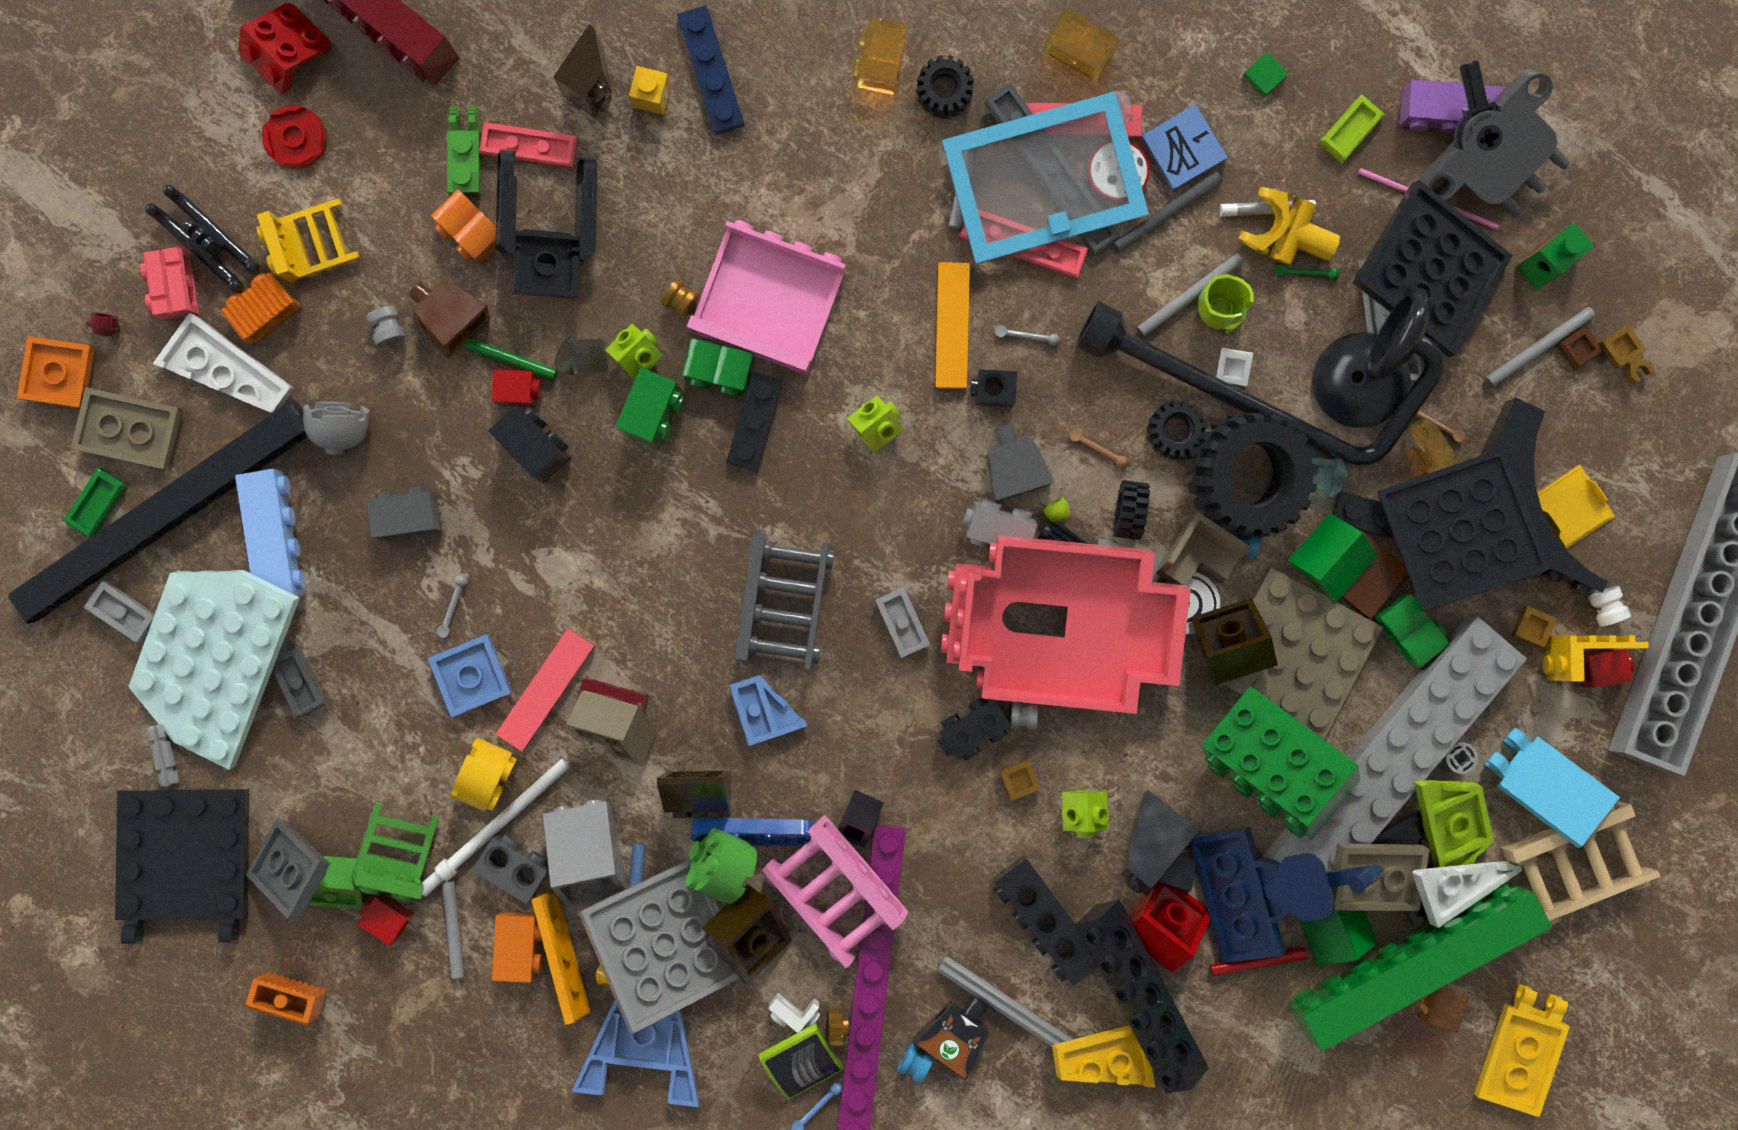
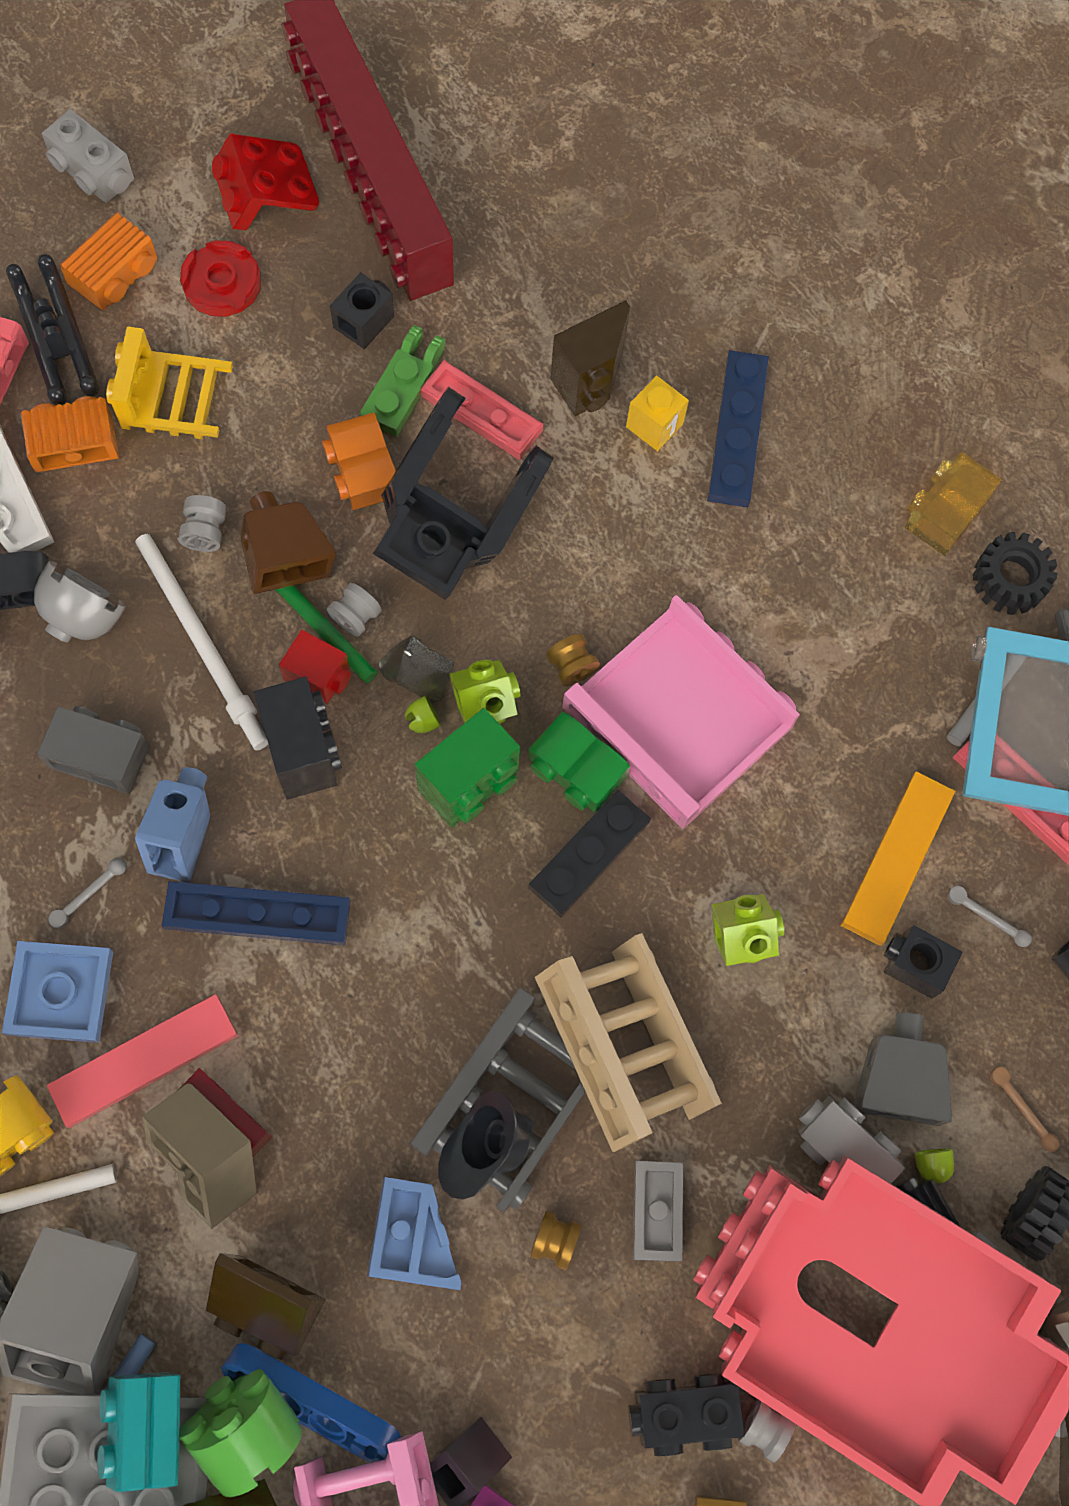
camera: 25 degrees right, 15 degrees down
none -> light grey brick [41,109,134,204]
none -> orange brick [60,212,157,311]
none -> teal brick [97,1372,180,1492]
none -> white bar [135,534,268,750]
none -> medium blue torso [135,767,210,883]
none -> dark blue plate [162,881,351,946]
none -> light grey wheel [327,583,382,637]
none -> black brick [330,272,394,350]
none -> lime hinge [405,695,441,733]
none -> black piece [438,1091,534,1200]
none -> pearl gold wheel [530,1211,582,1270]
none -> tan fence [535,933,722,1152]

